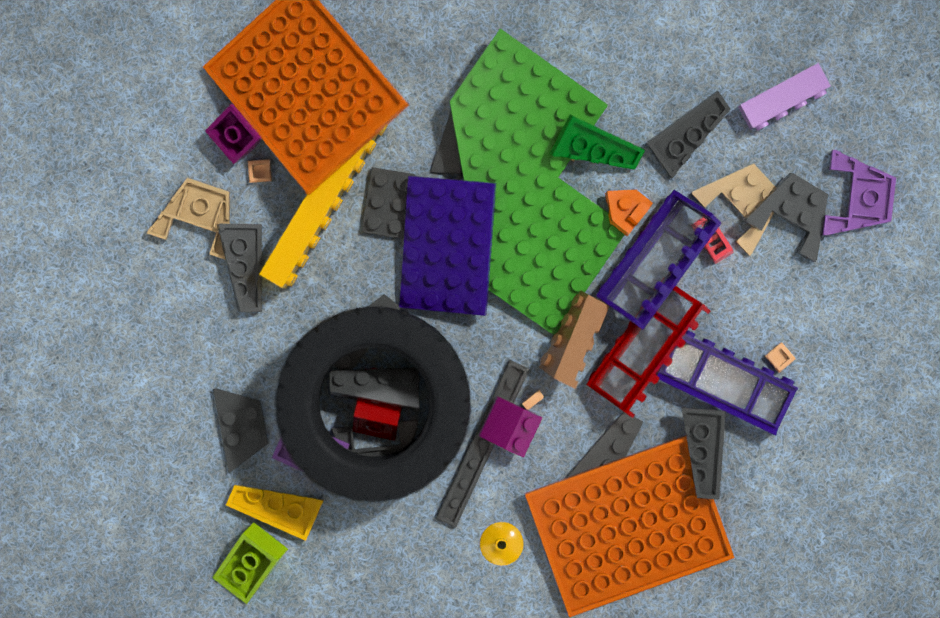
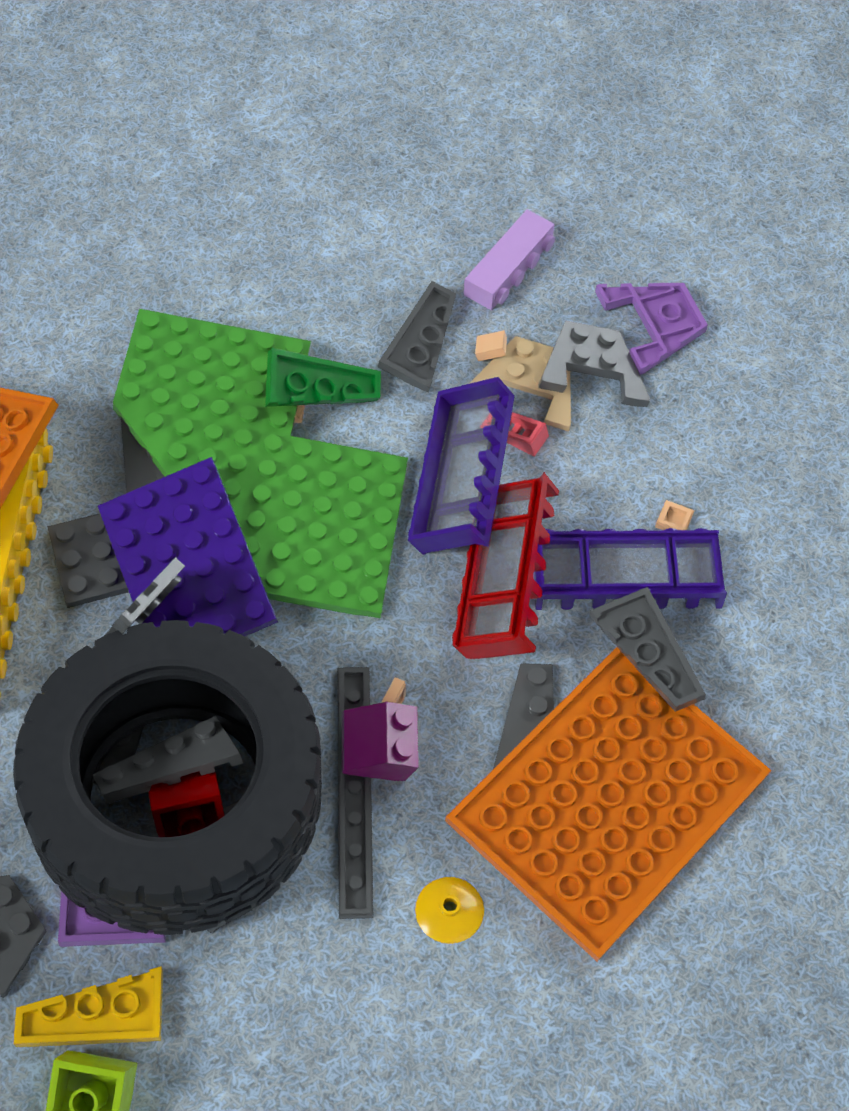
camera: 25 degrees left, 30 degrees down
medium nougat wedge [539,290,609,389] -> none
orange plate [605,189,653,236] -> none
none -> dark grey wing [94,557,185,647]
none -> light nougat tile [475,330,507,361]

